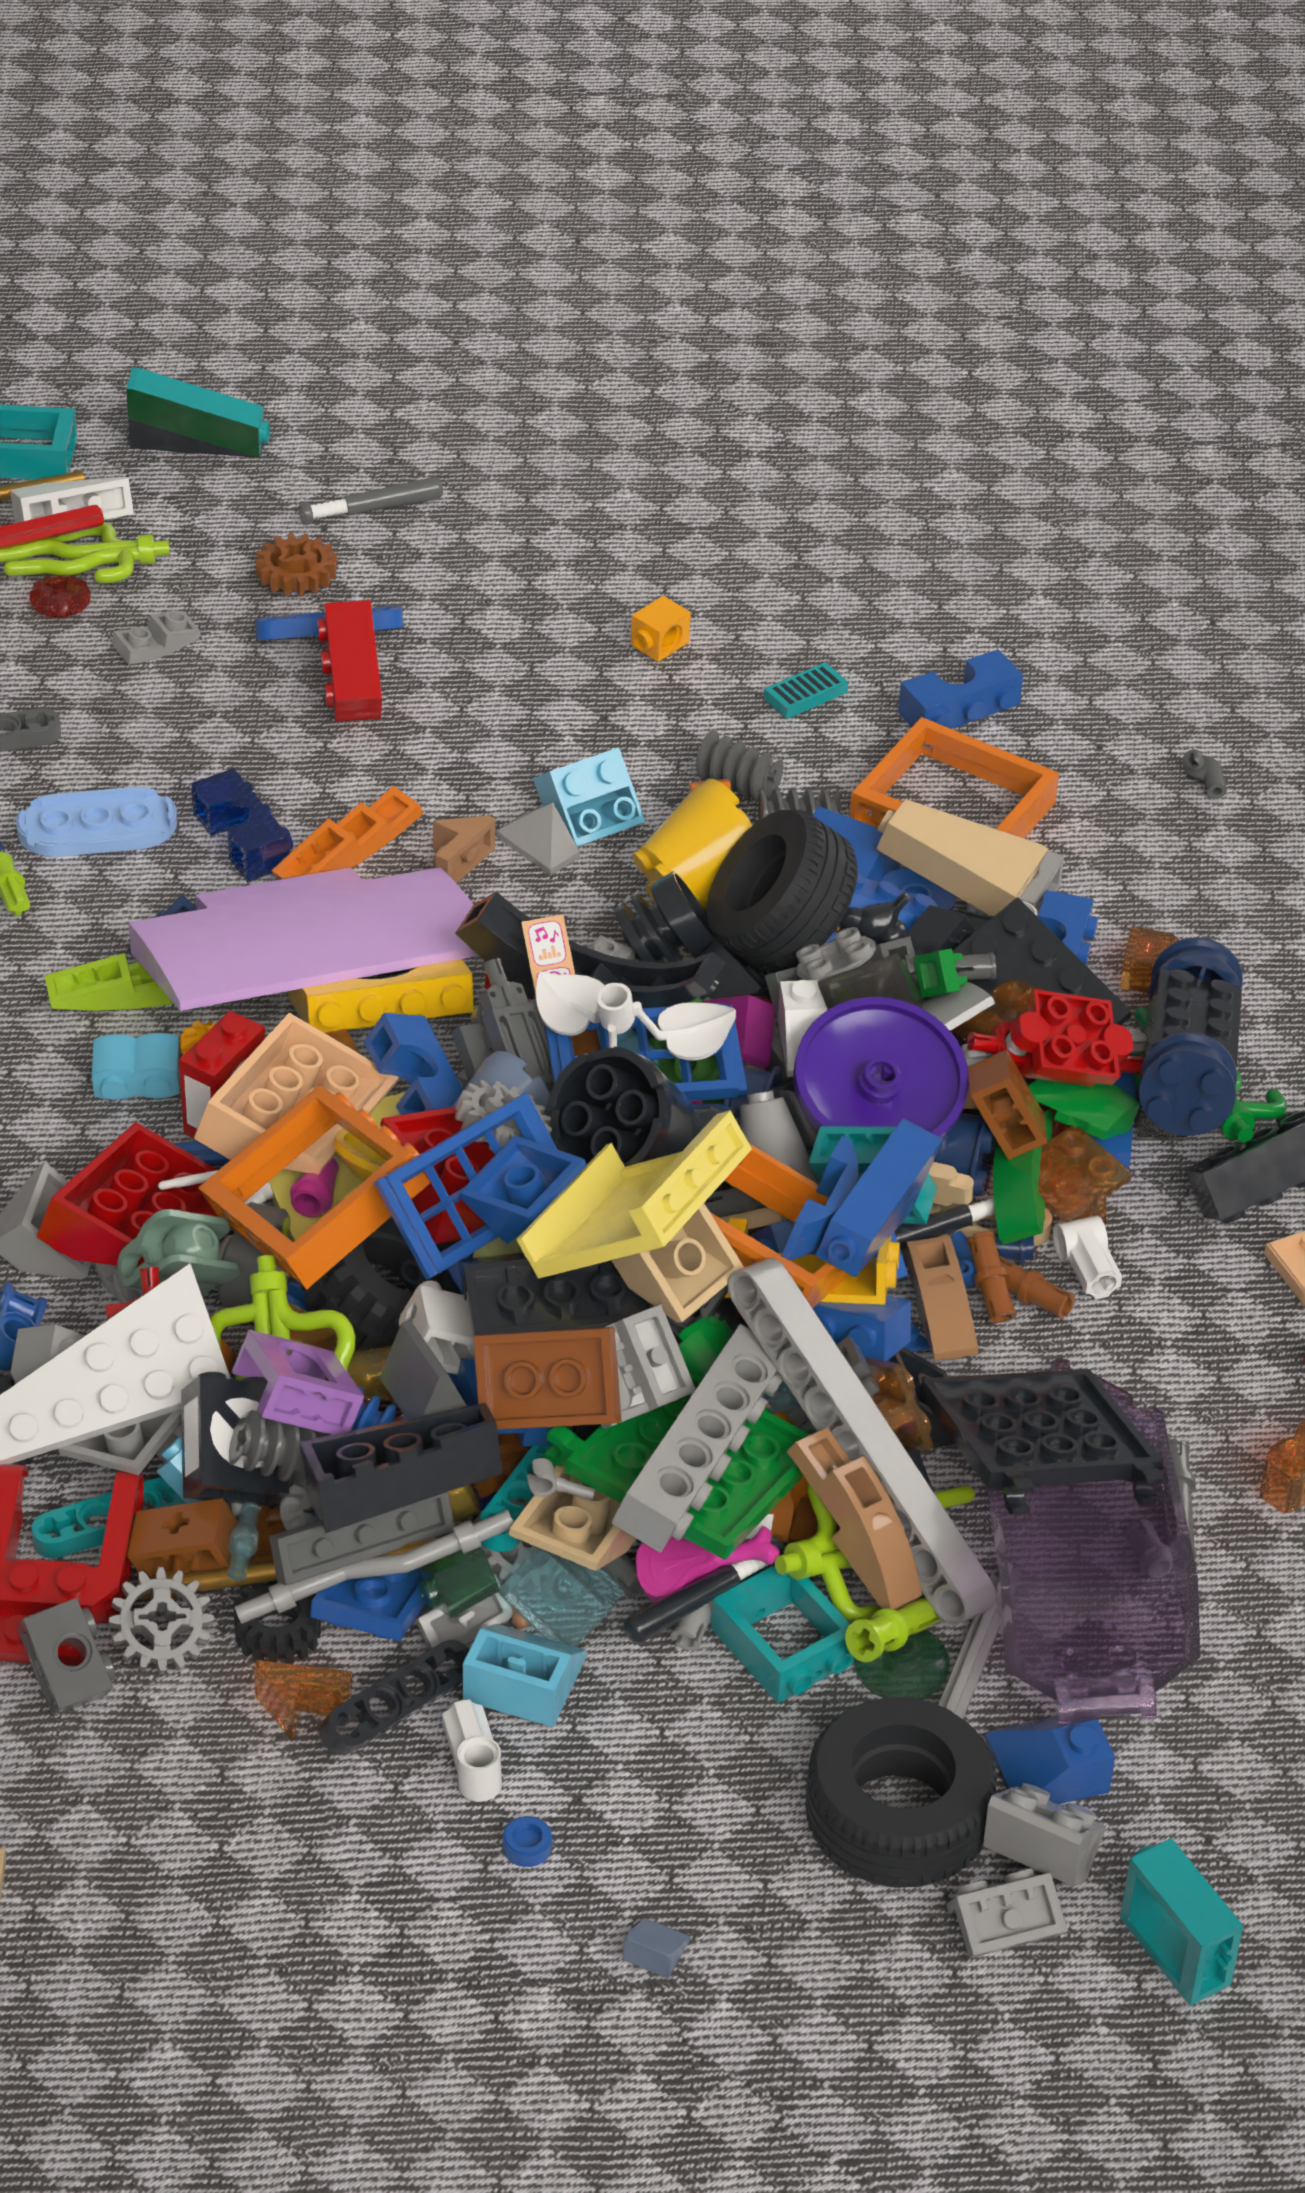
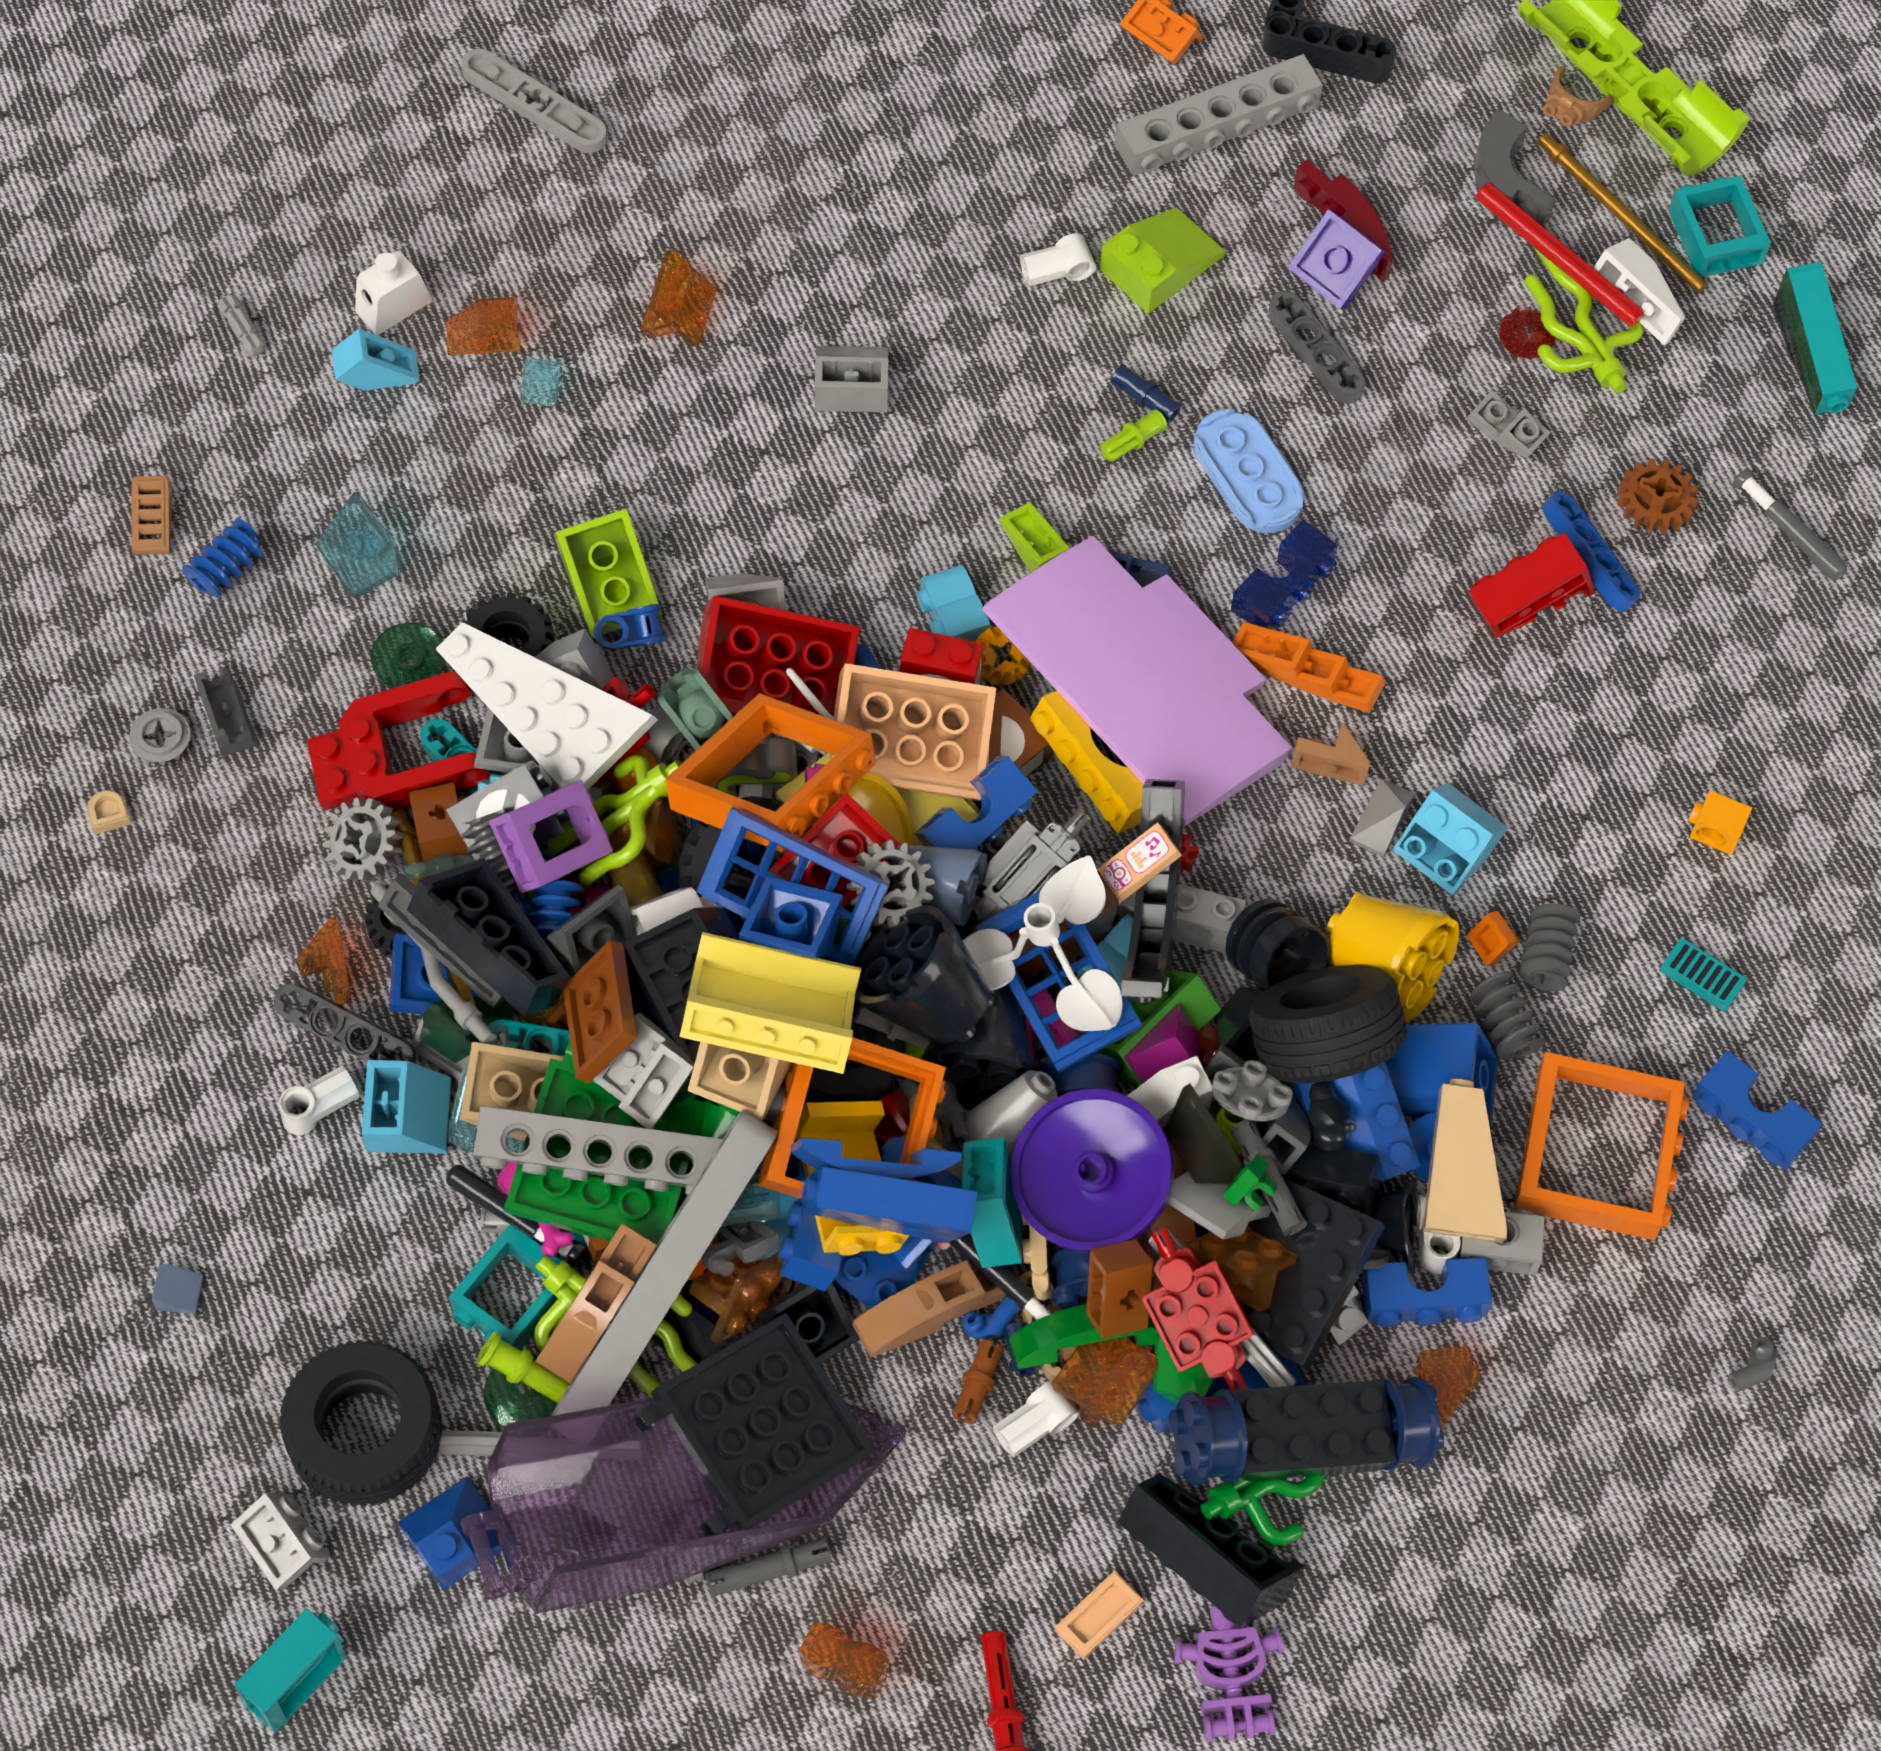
camera: 70 degrees right, 20 degrees up
dark grey brick [16,1598,116,1717] -> none
blue tile [502,1816,552,1867] -> none
light grey hand [527,1458,595,1500] -> none
dark orange pin [966,1231,1017,1324] -> none
light grey slope [983,1783,1107,1887] -> none

